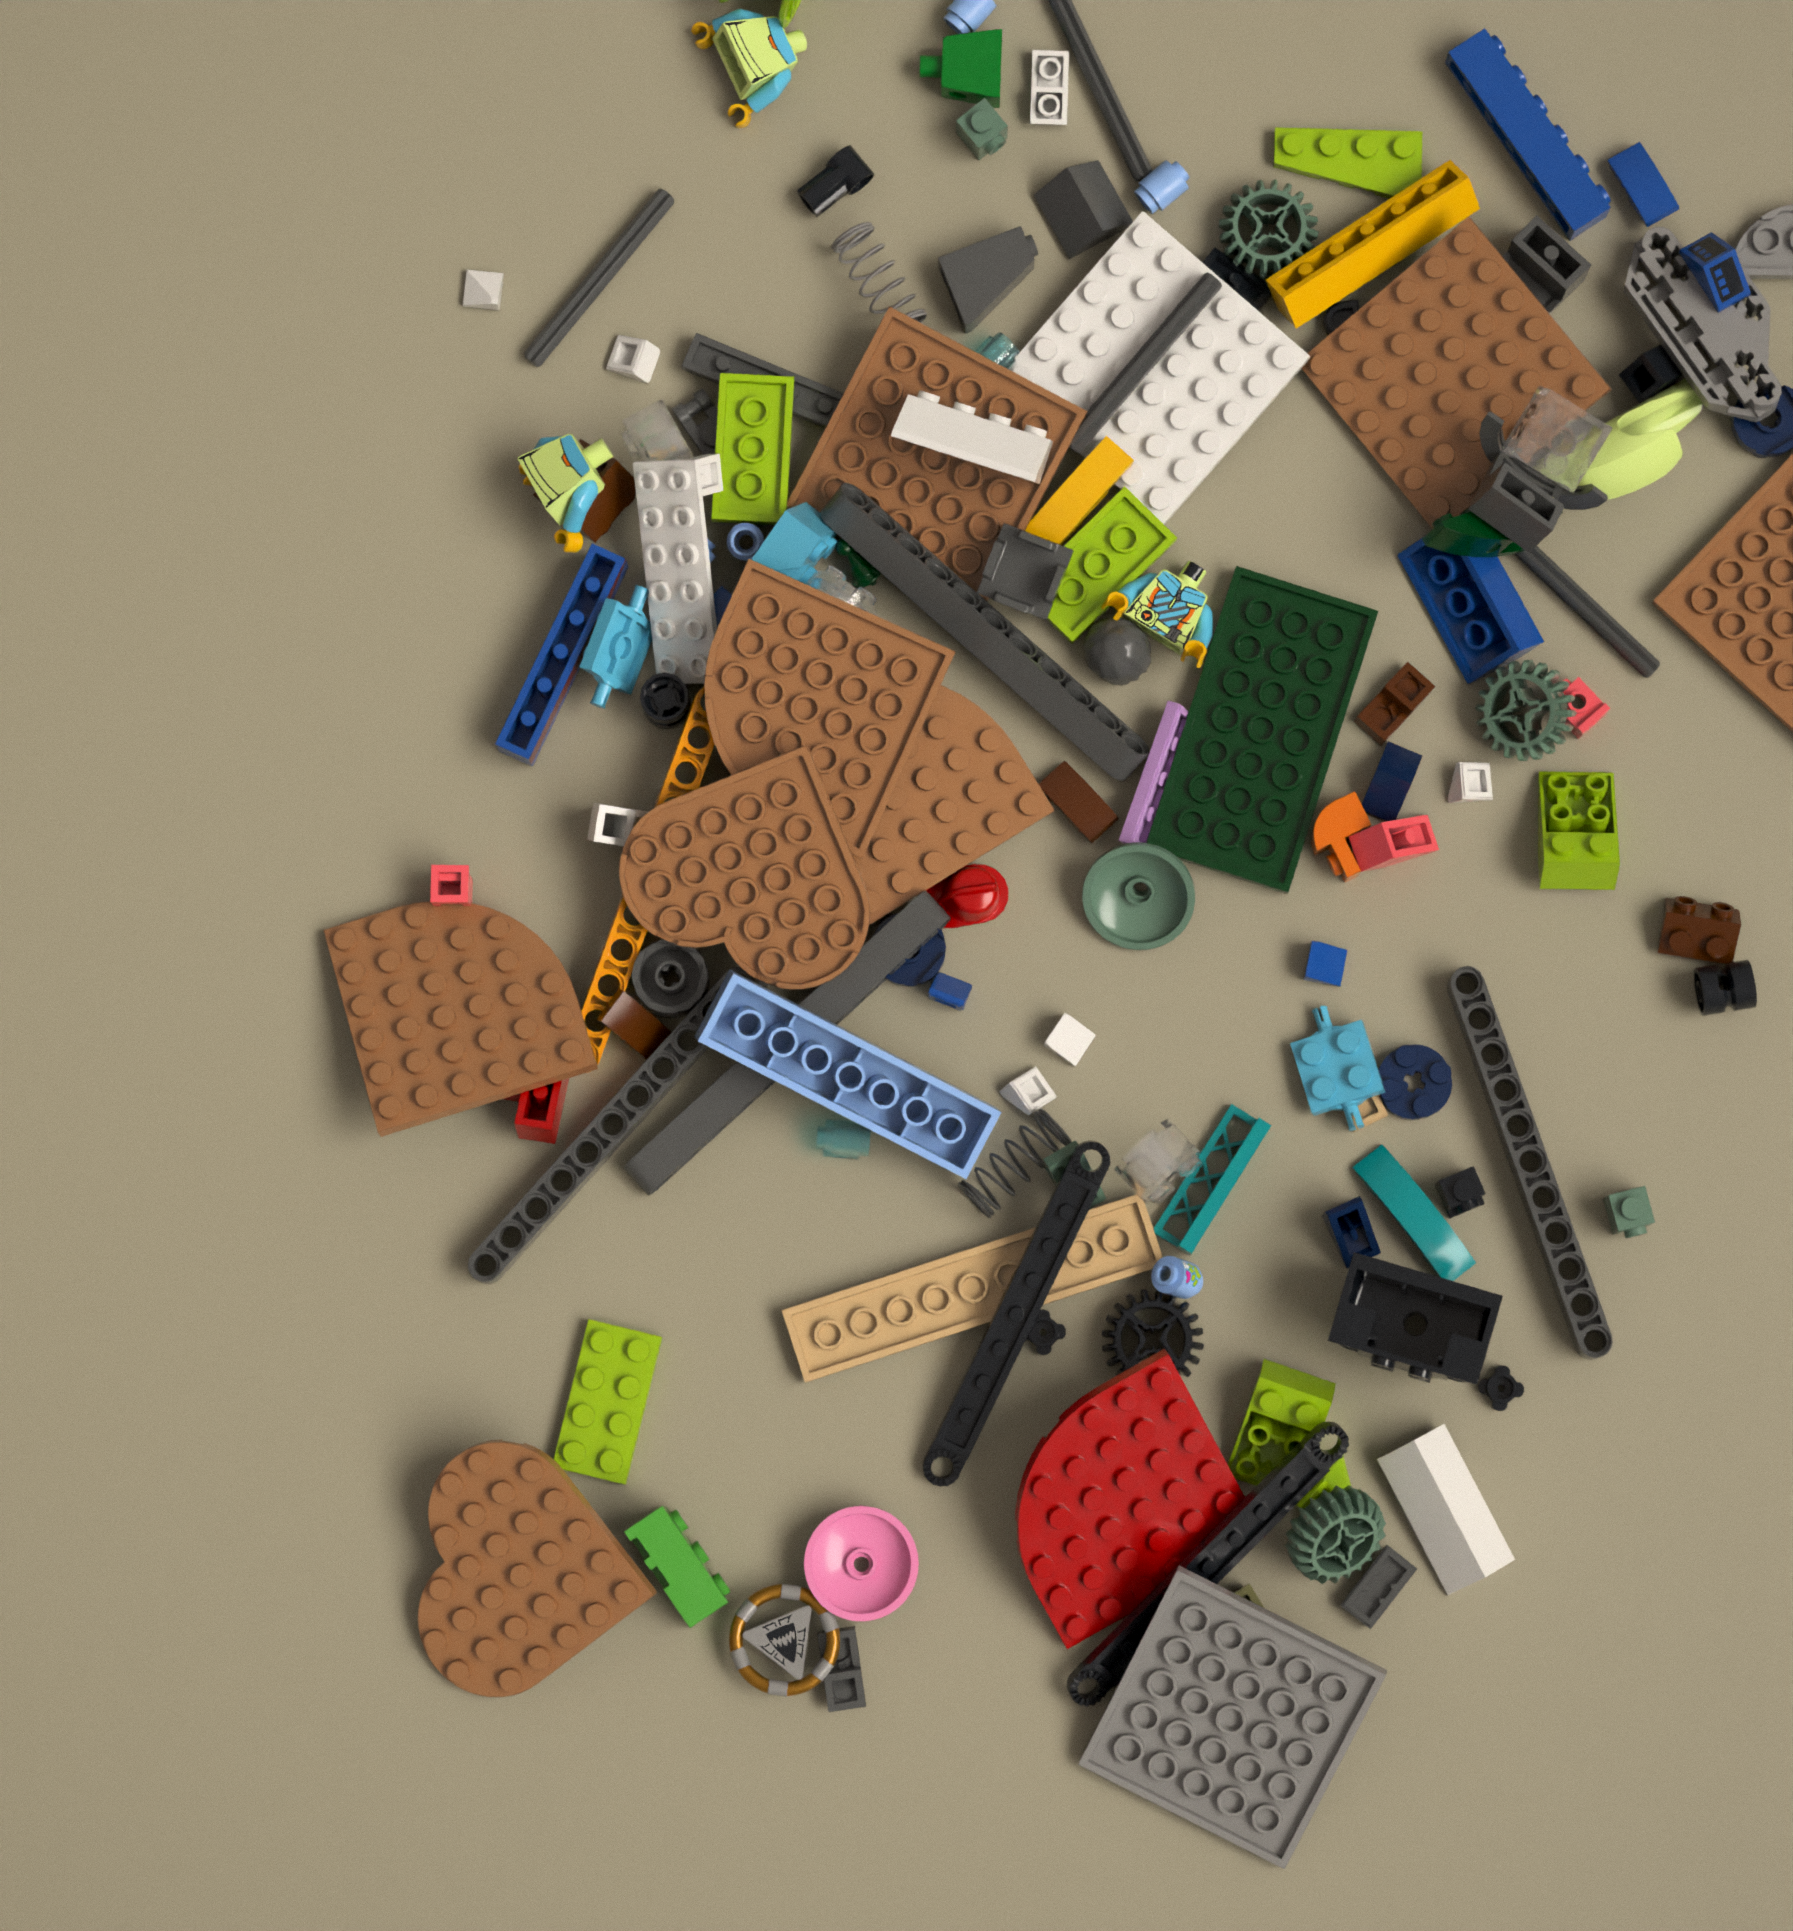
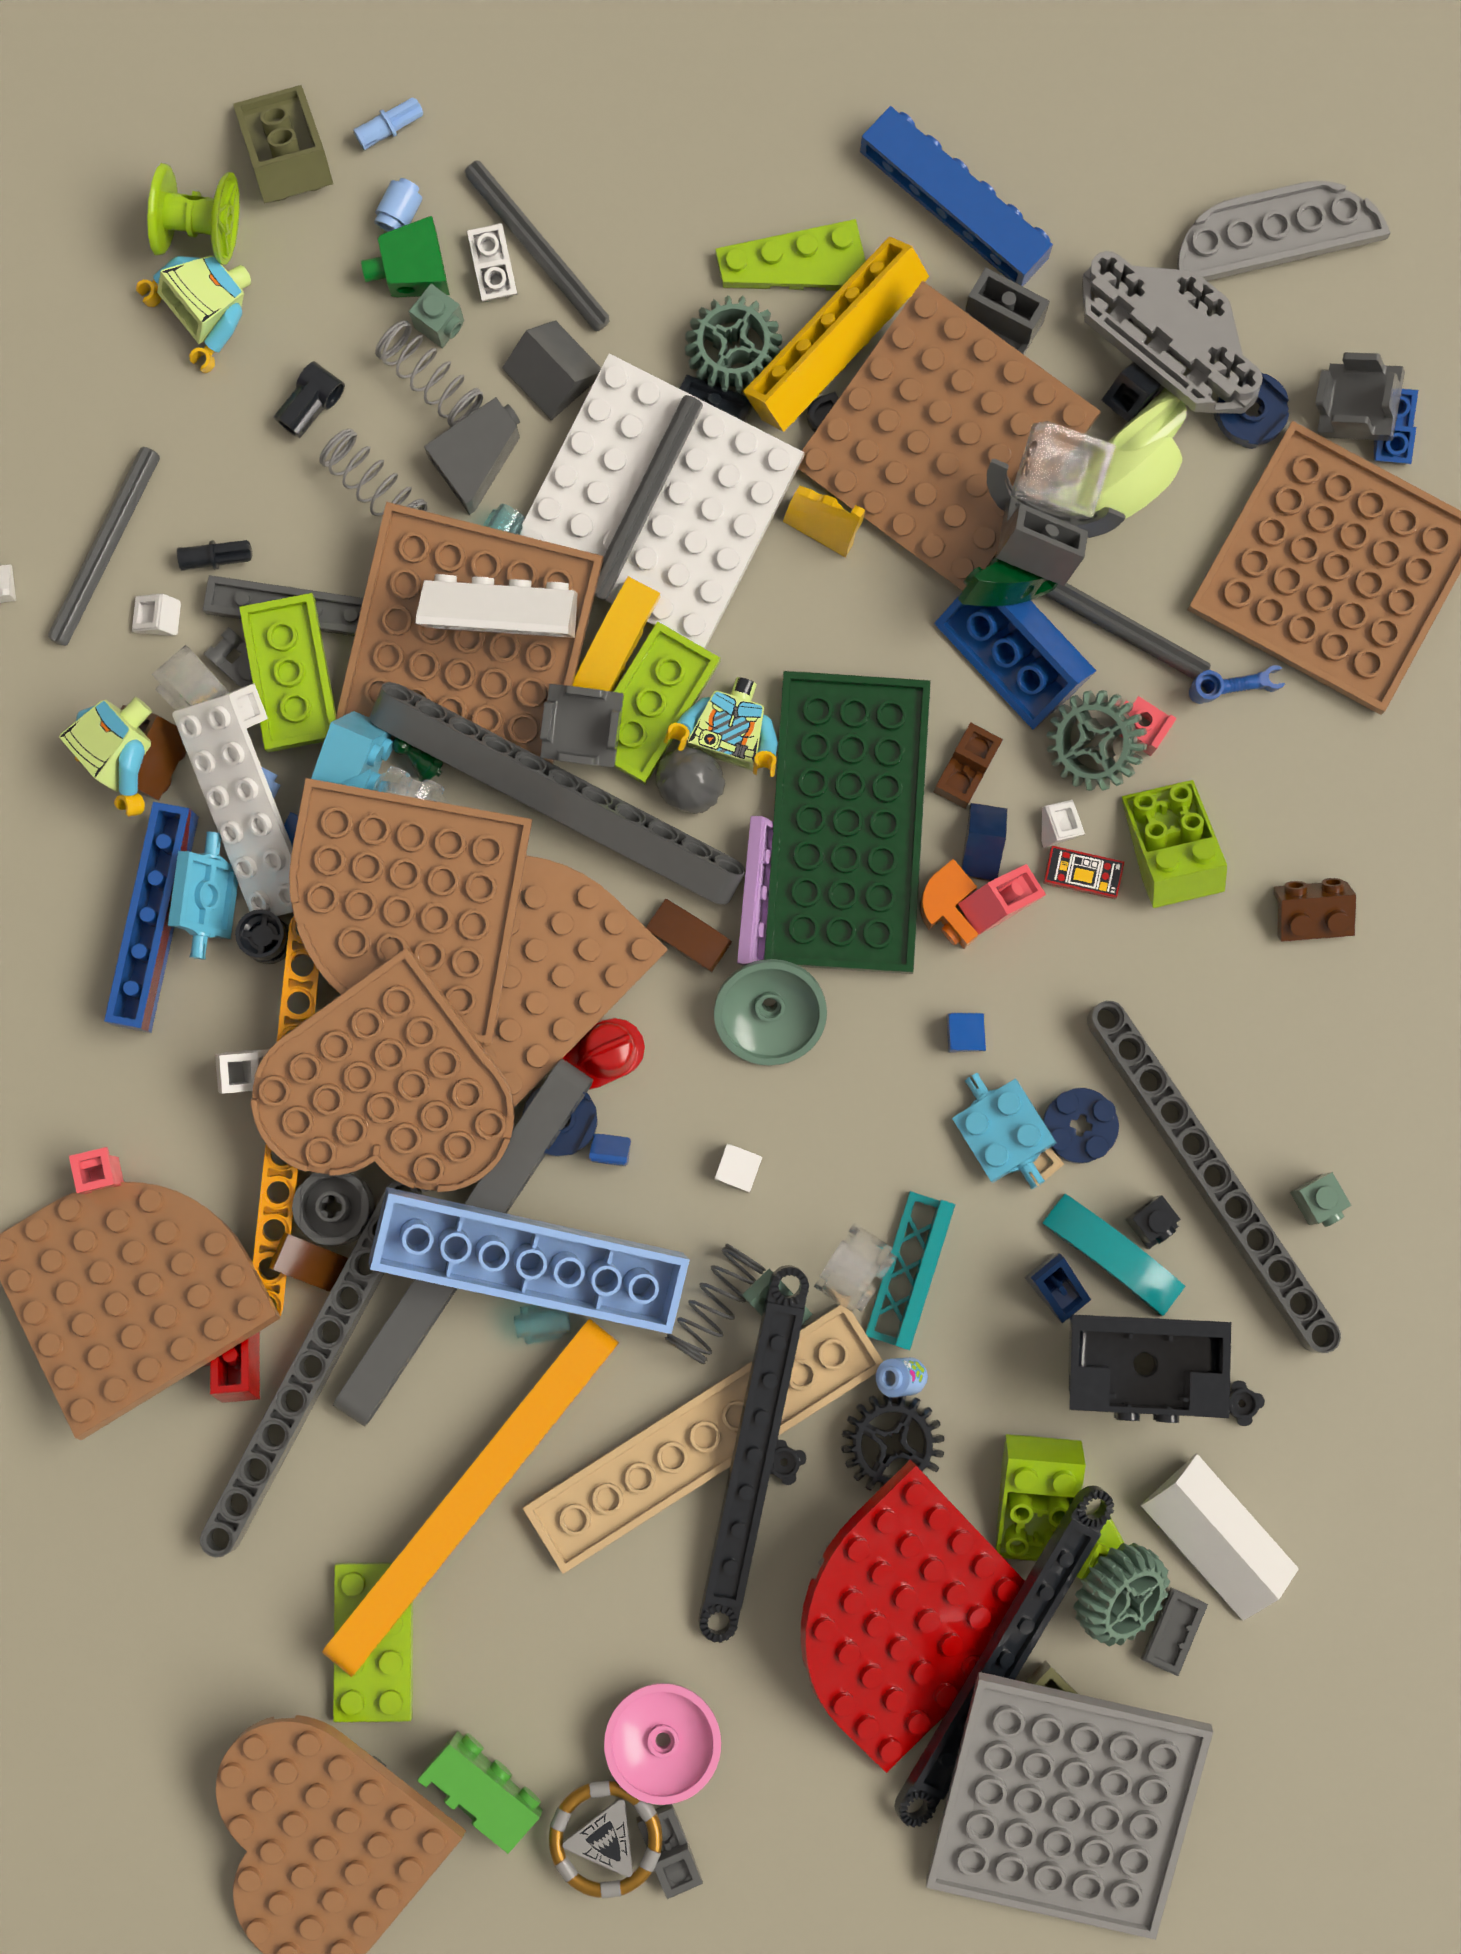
camera: 20 degrees left, 0 degrees up
light blue brick [727,523,765,561] -> none
white slope [999,1066,1057,1115] -> none
light blue brick [1134,160,1190,214] -> none
blue slope [1608,142,1679,227] -> none
blue slope [1679,232,1751,313] -> none
black wheel [1694,960,1757,1016] -> none
none -> black axle [177,540,253,571]
none -> light orange beam [322,1319,619,1677]
none -> light grey piece [375,321,484,427]
none -> yellow slope [783,485,865,558]
none -> tile [1043,846,1125,899]
none -> blue brick [1189,665,1285,704]

